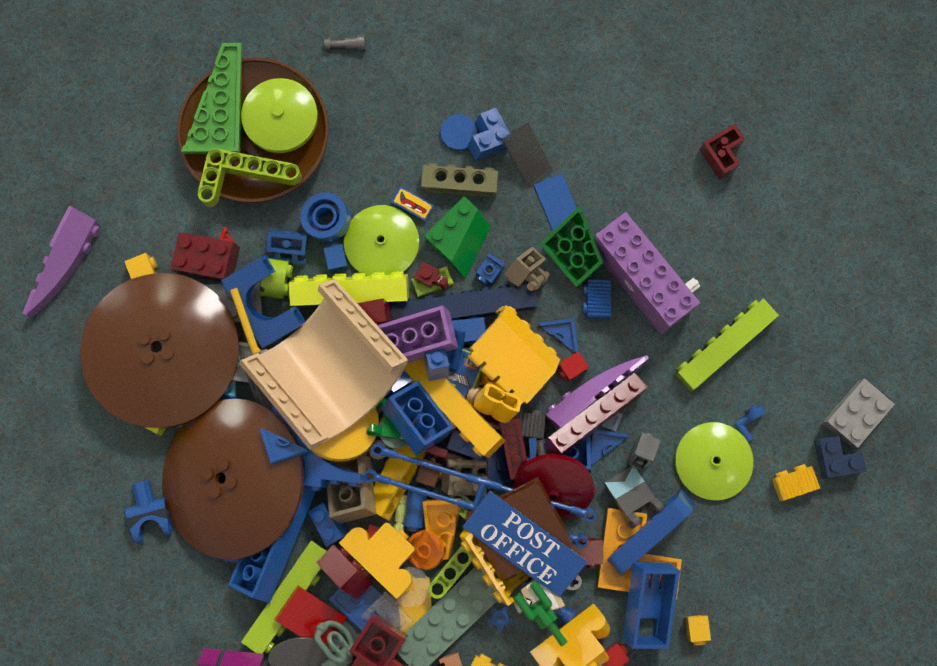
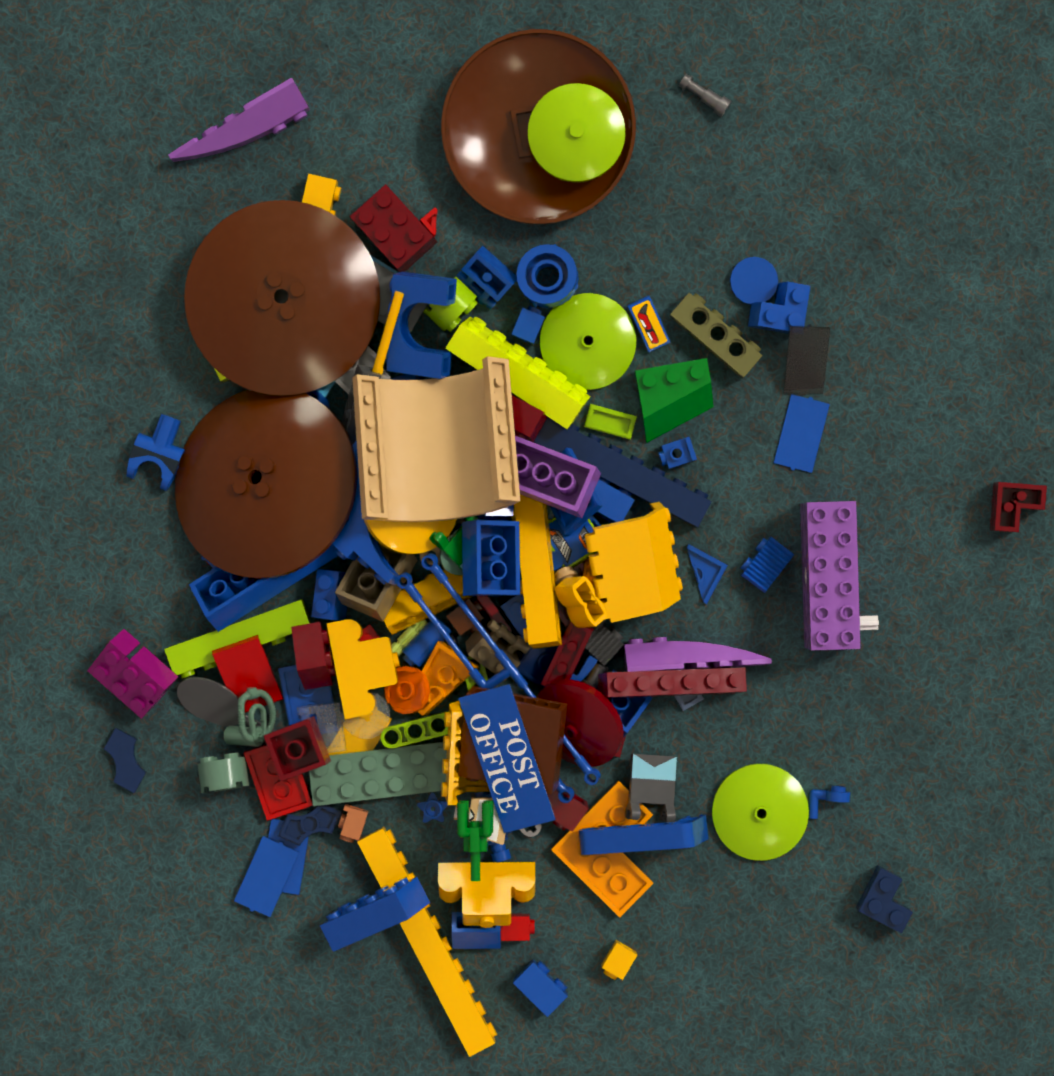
camera: 40 degrees right, 10 degrees up
bright green wing [181,43,242,154] -> none
lime beam [198,149,302,207] -> none
blue tile [260,428,307,465] -> none
dark red plate [414,262,449,290] -> none
blue brick [424,349,450,381] -> none
dark tan brick [504,247,550,291] -> none
green wedge [540,206,604,287] -> none
red brick [557,351,589,382] -> none
blue tile [591,430,629,465] -> none
blue piece [622,562,680,649] -> none
dark grey brick [627,433,661,472] -> none
lime brick [676,298,779,392] -> none
yellow brick [772,464,820,501] -> none
light grey brick [821,378,895,449] -> none

